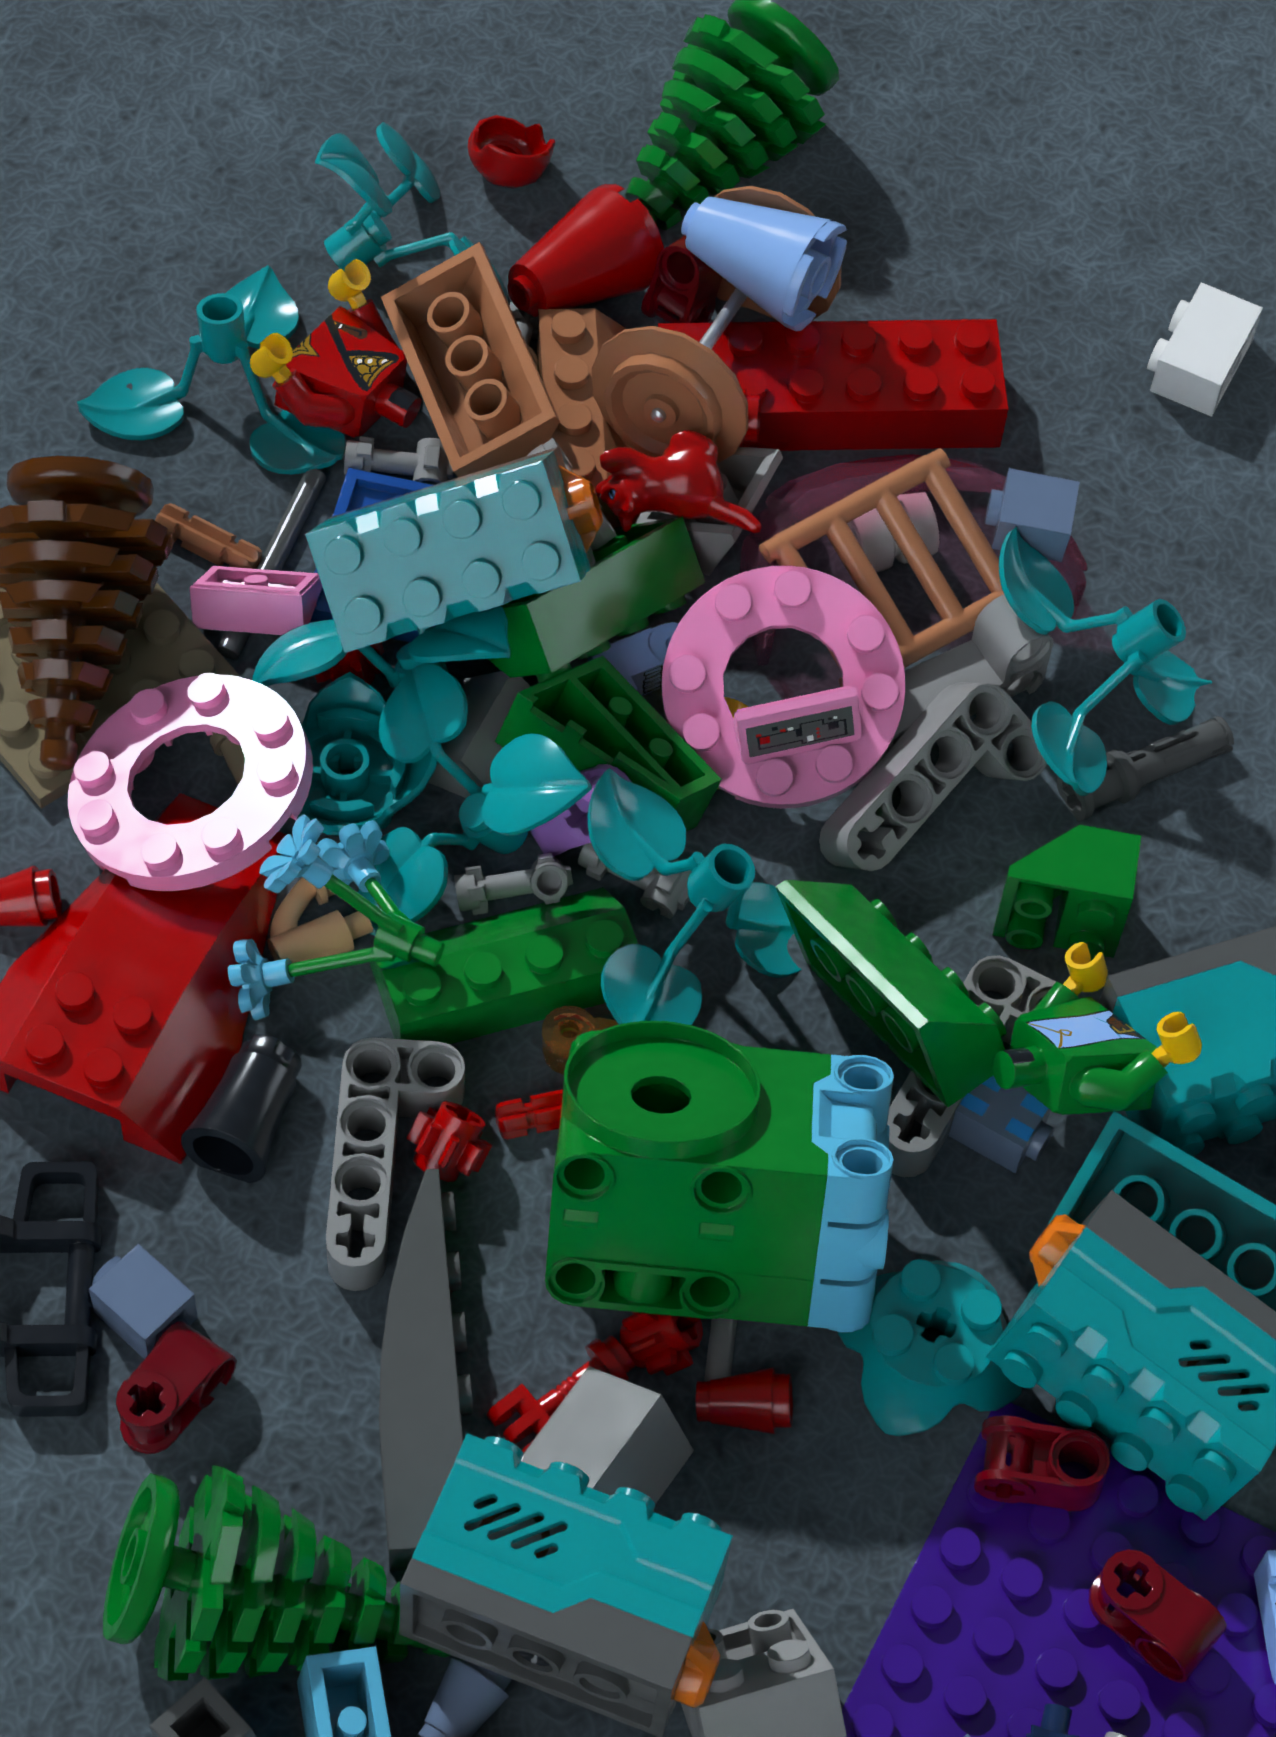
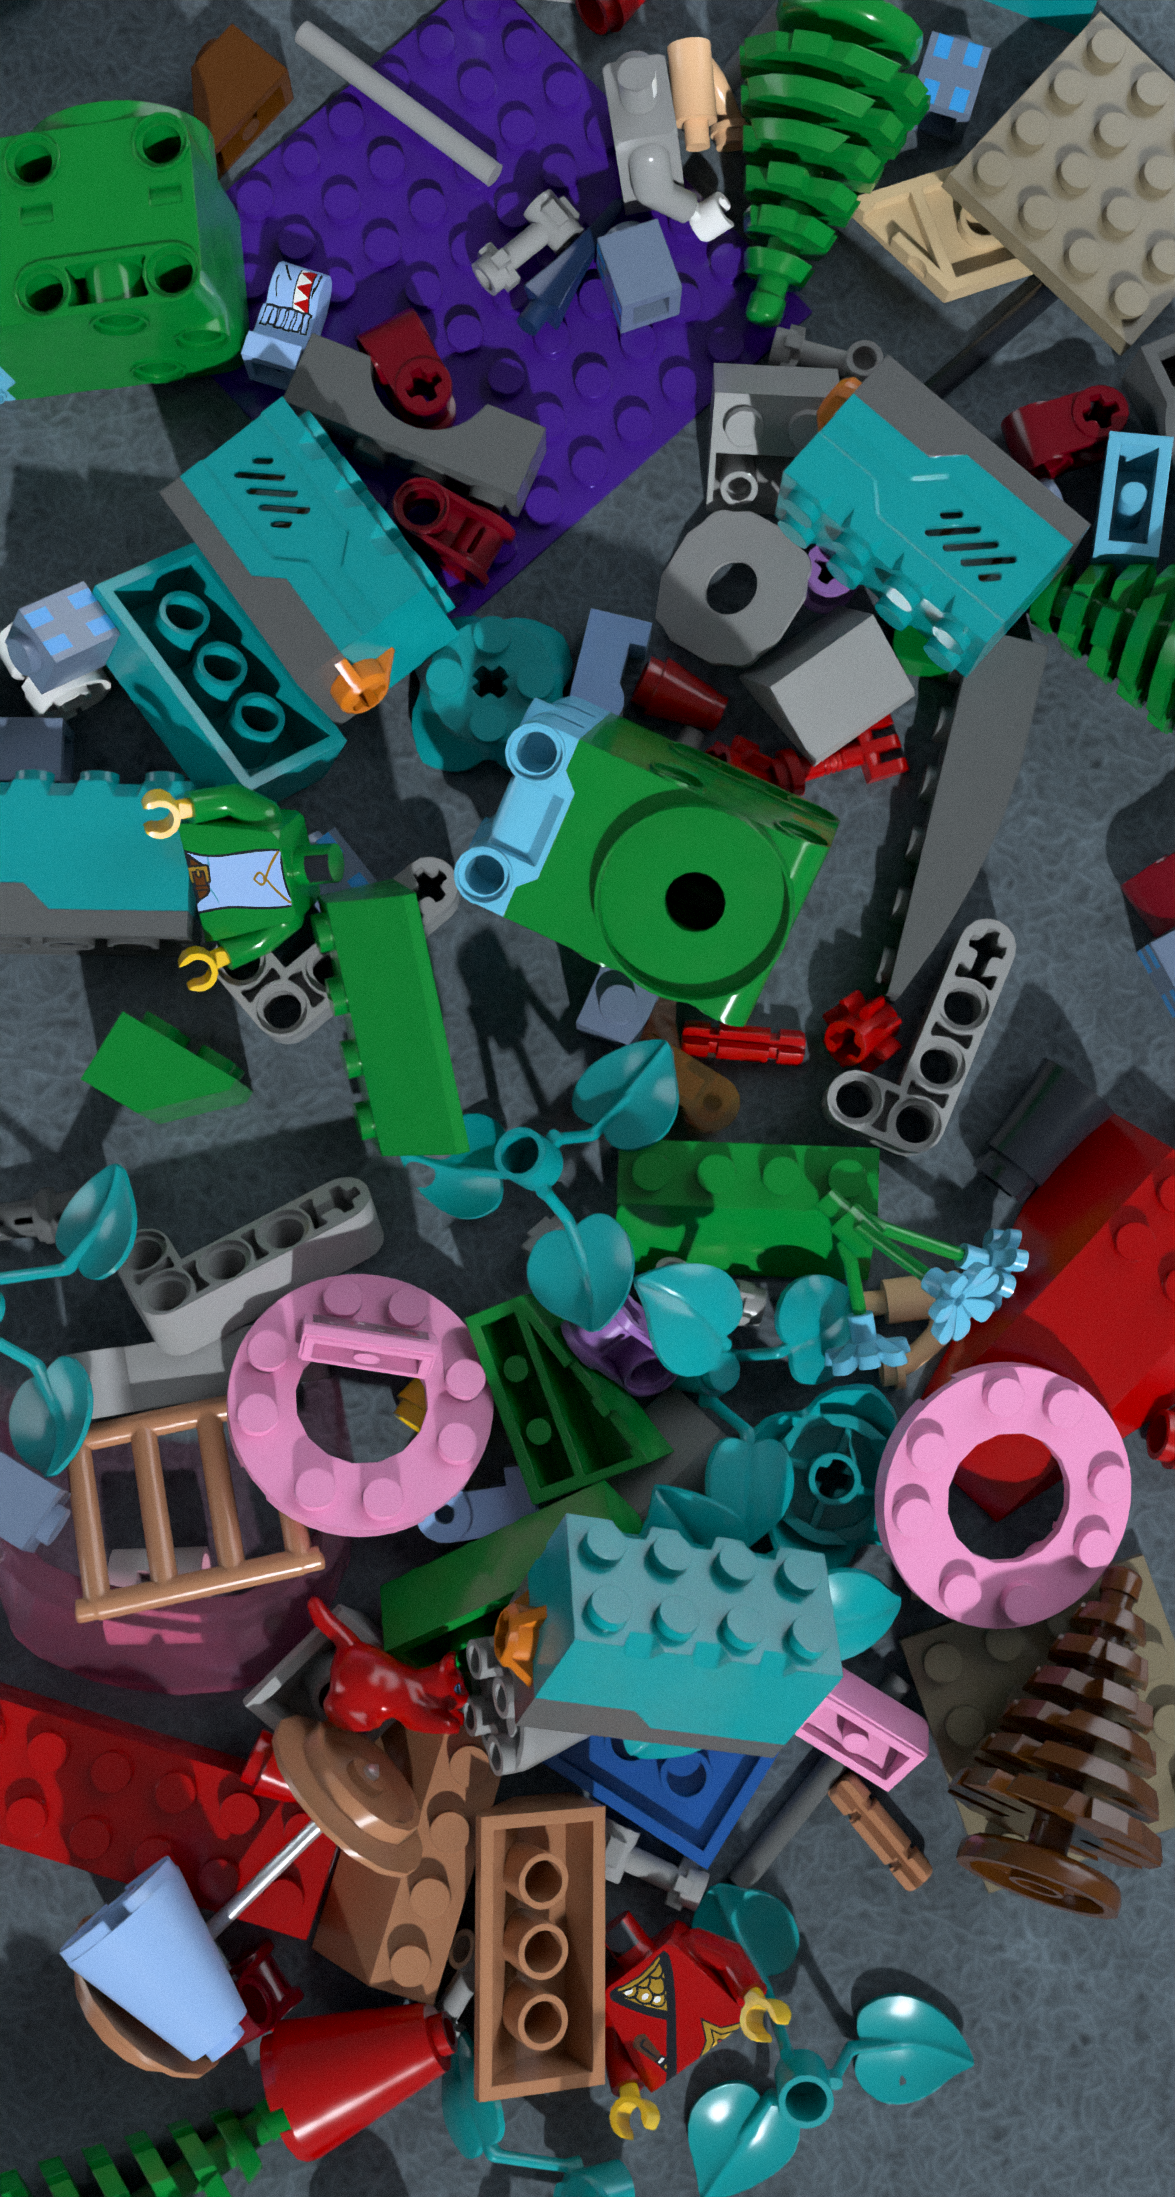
camera: 160 degrees left, 25 degrees up
none -> dark grey arch [283,333,547,518]
none -> light blue leg [570,608,652,718]
none -> light grey piece [655,510,812,668]

